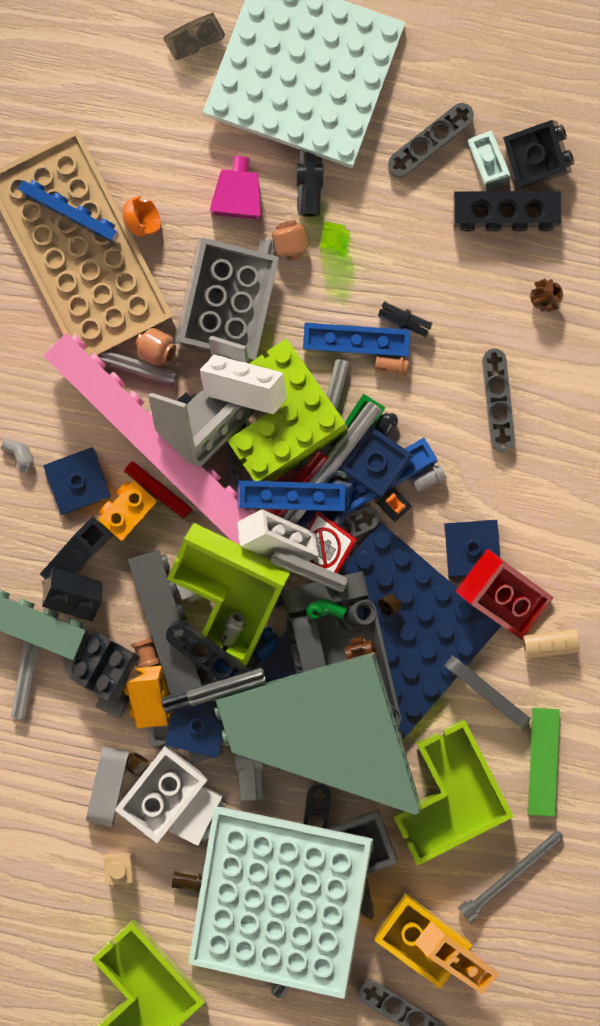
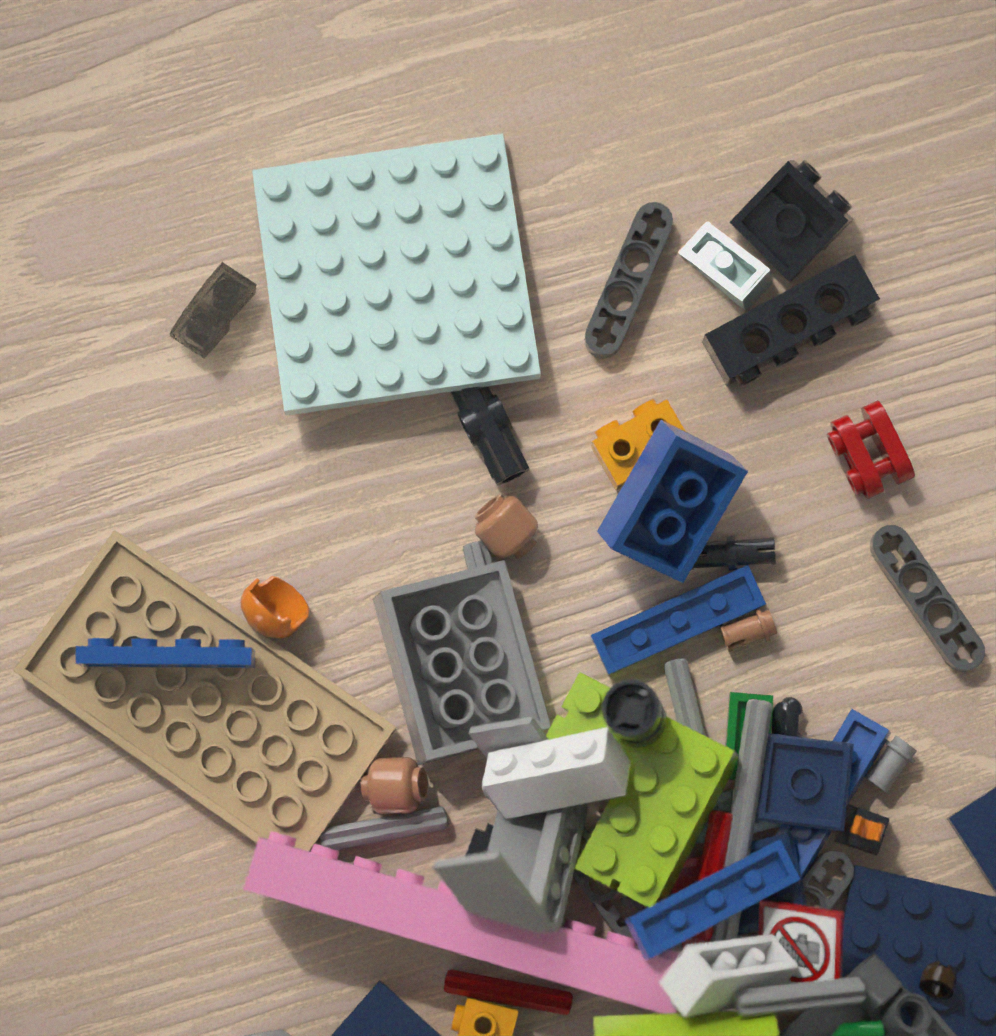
camera: 30 degrees left, 5 degrees down
dark pink torso [210,156,261,220] -> none
clear neon green brick [319,221,350,257] -> none
reddish brown gear [530,279,563,312] -> none
none -> light orange brick [591,399,686,491]
none -> blue brick [597,420,748,583]
none -> black wheel [602,679,666,747]
none -> red brick [827,400,915,499]

